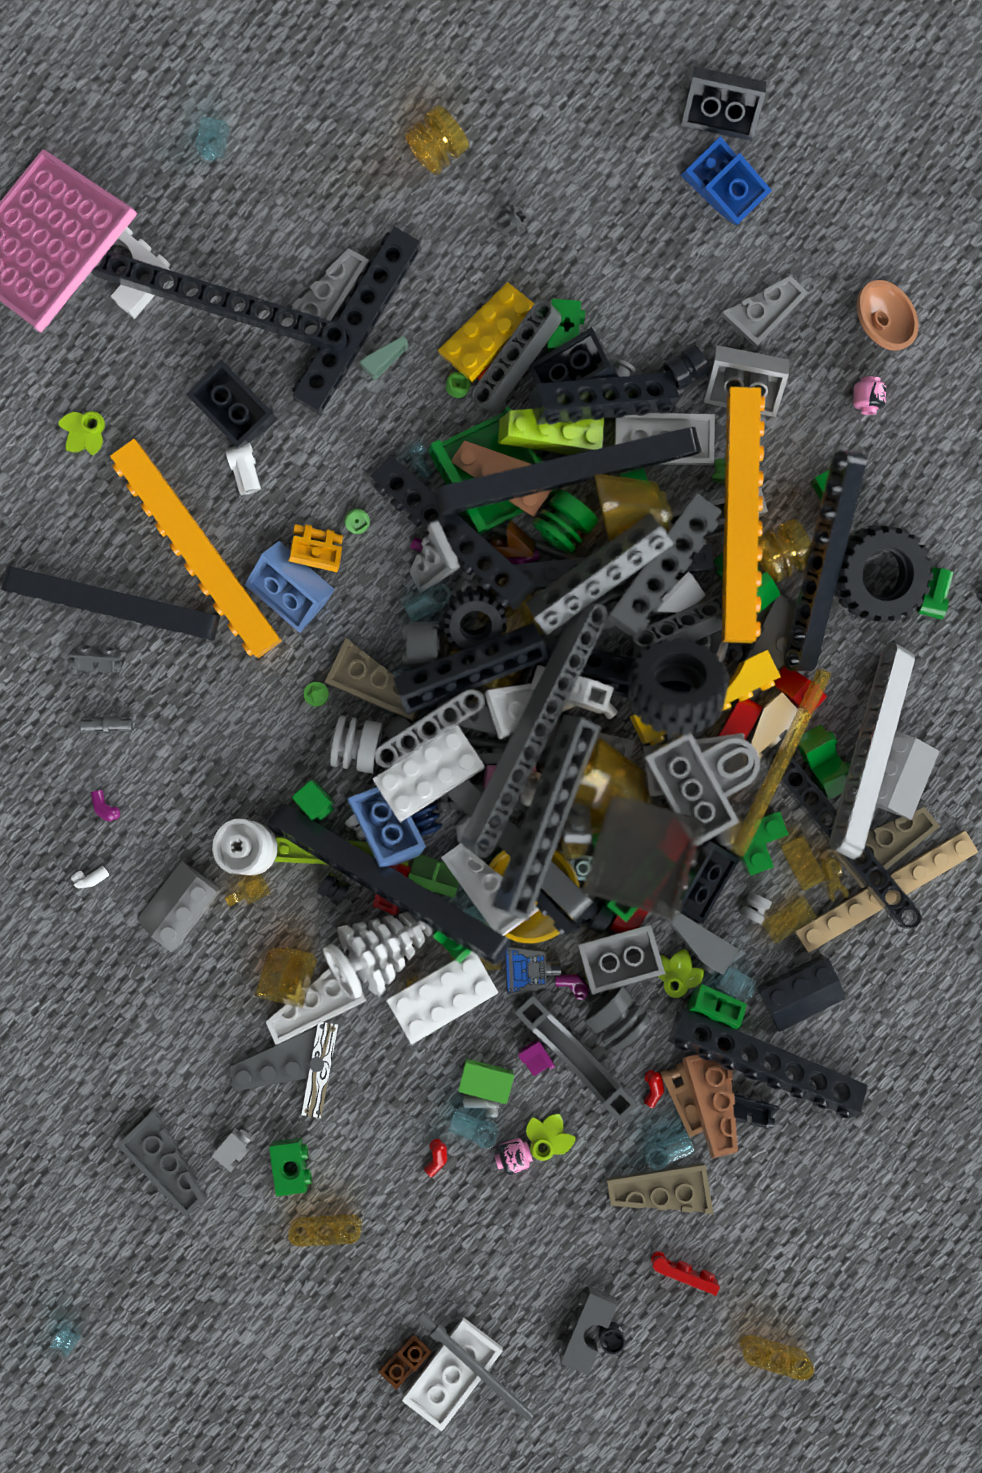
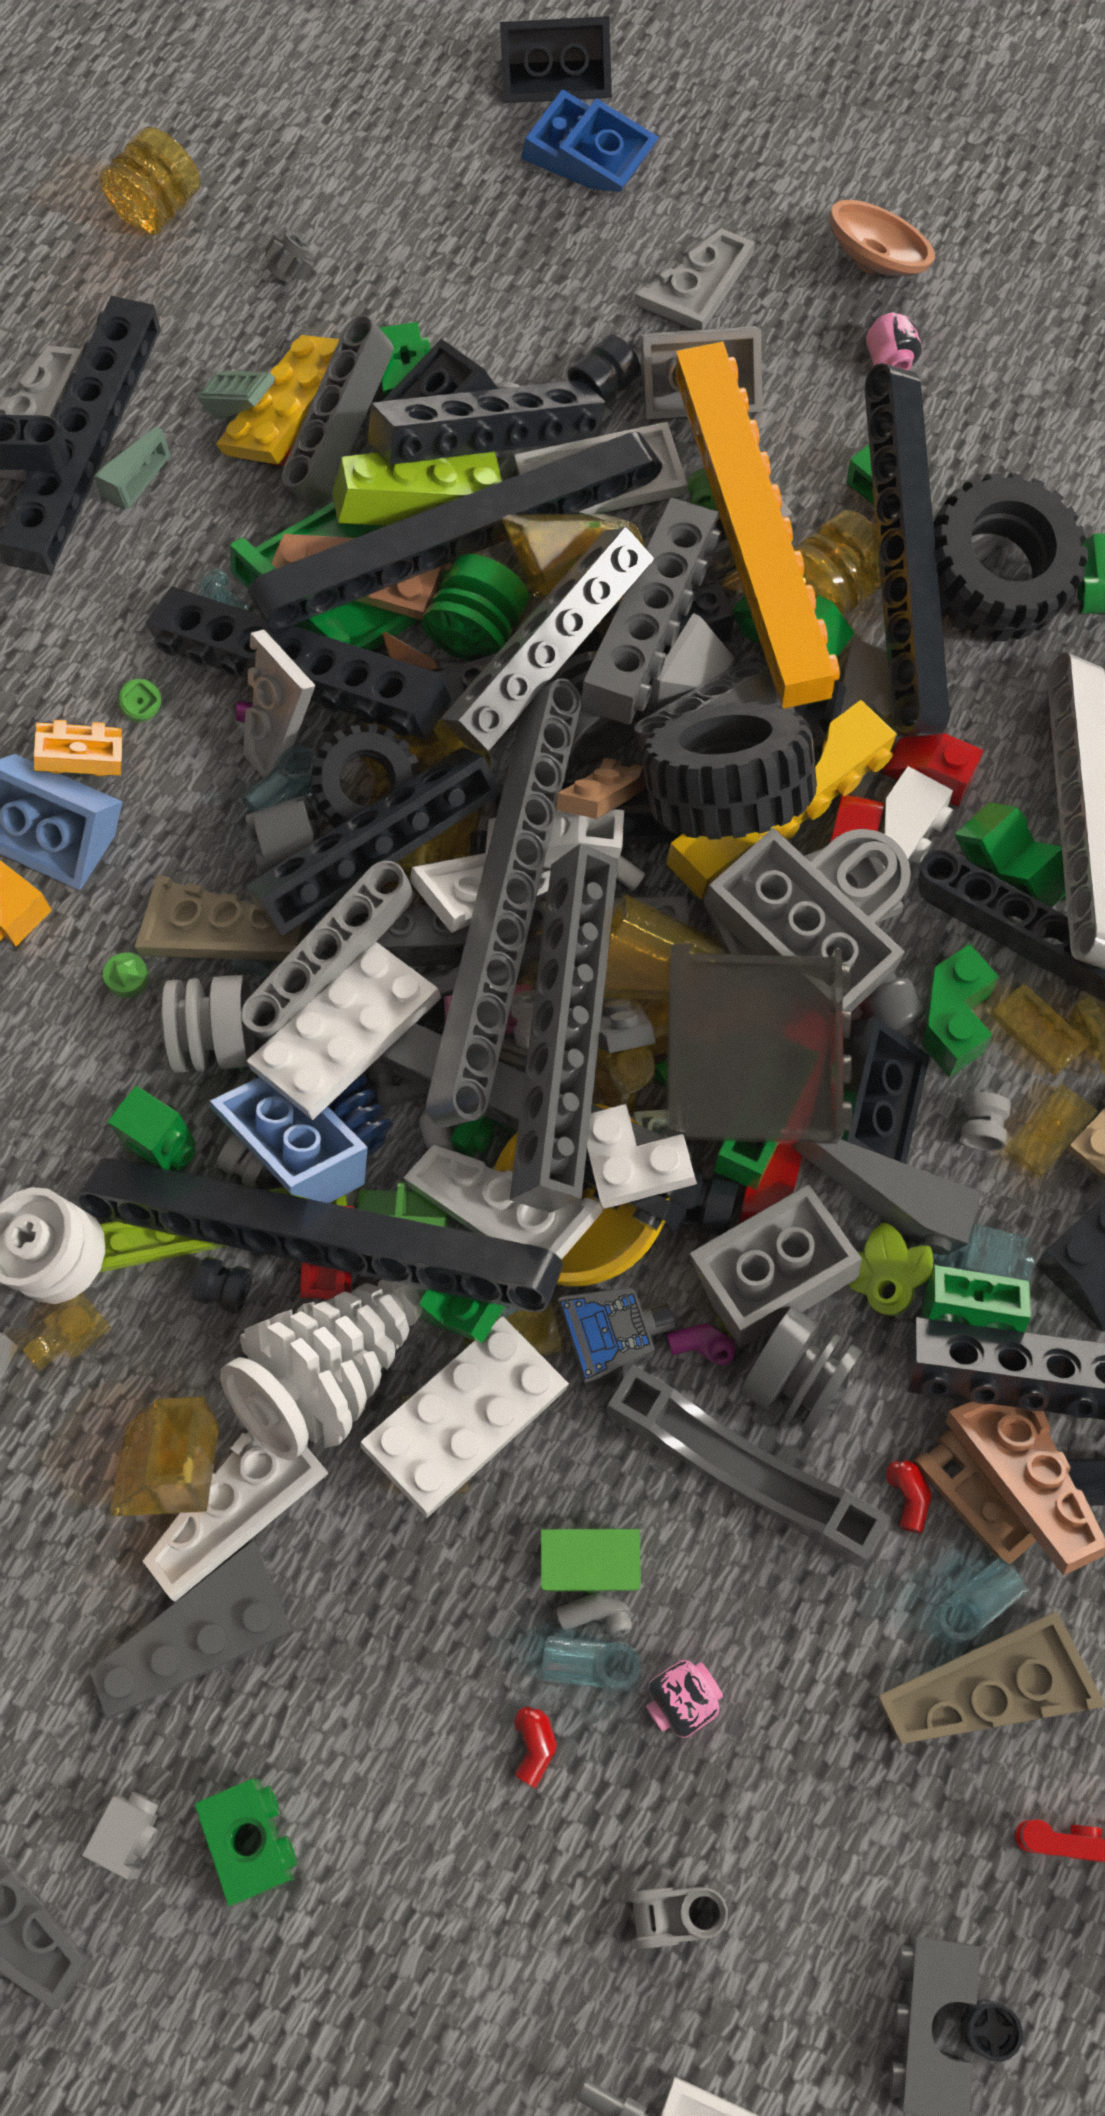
camera: 10 degrees left, 20 degrees down
clear yellow beam [288,1215,363,1246] -> none
sticker [302,1021,338,1118] -> none
bright green tile [445,372,471,398] -> none
magenta panel [518,1038,555,1076] -> none
lime plate [526,1113,575,1161] -> none
clear yellow tile [731,669,831,857] -> none
none -> sand green slope [198,371,275,420]
none -> medium nougat plate [556,758,646,819]
none -> white plate [587,1104,697,1209]
none -> light grey piece [626,1887,728,1949]

